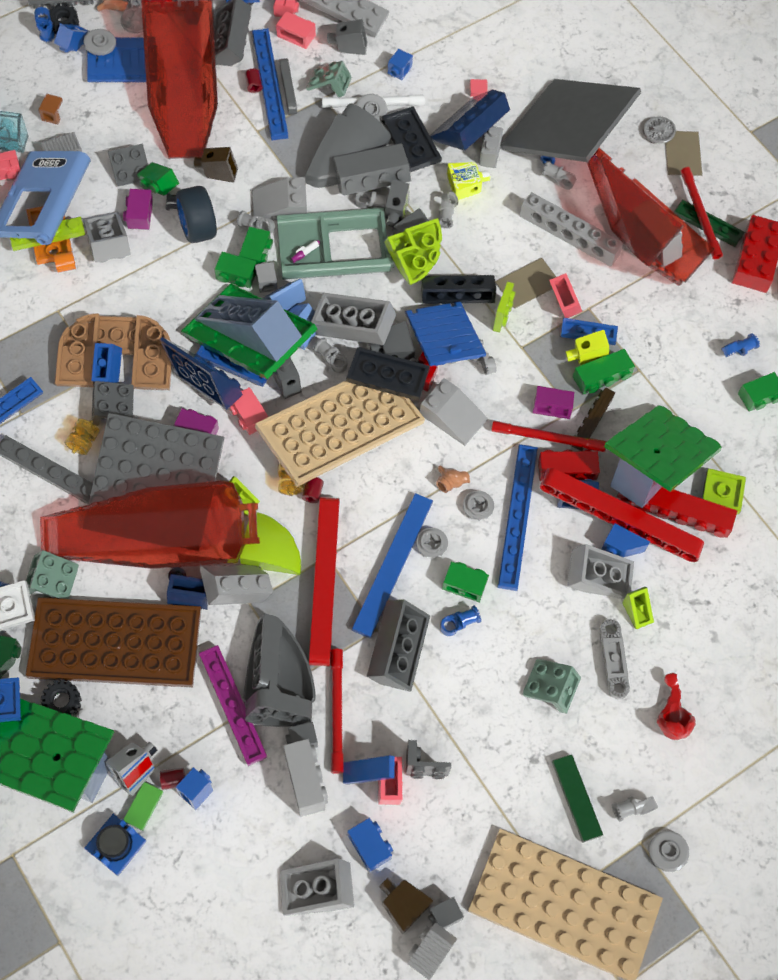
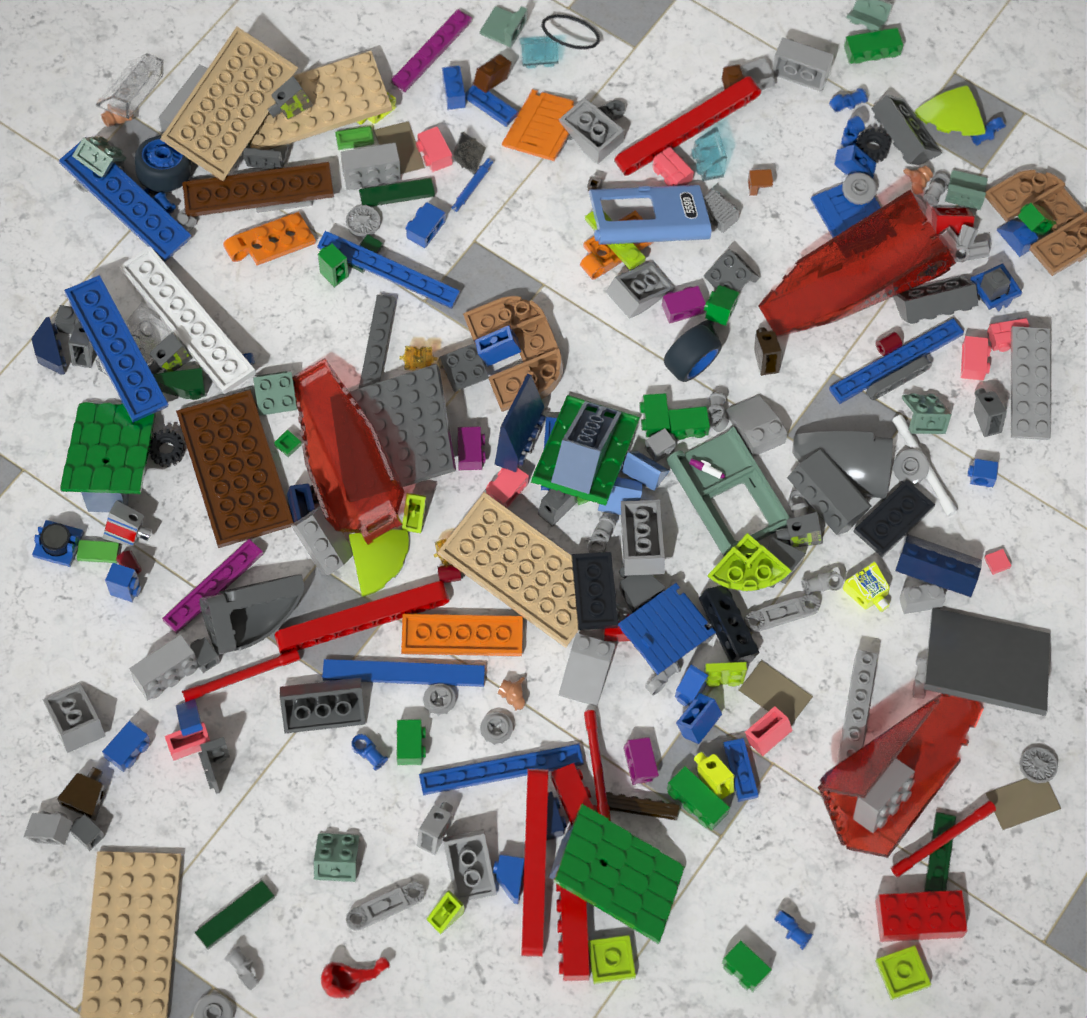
camera: 70 degrees right, 0 degrees up
none -> green plate [274,430,302,457]
none -> orange plate [401,614,523,656]
none -> light grey torso [417,802,453,855]
none -> blue slope [675,664,708,706]
none -> blue brick [676,693,722,744]
none -> light grey plate [744,594,820,632]
none -> blue connector [829,88,868,113]

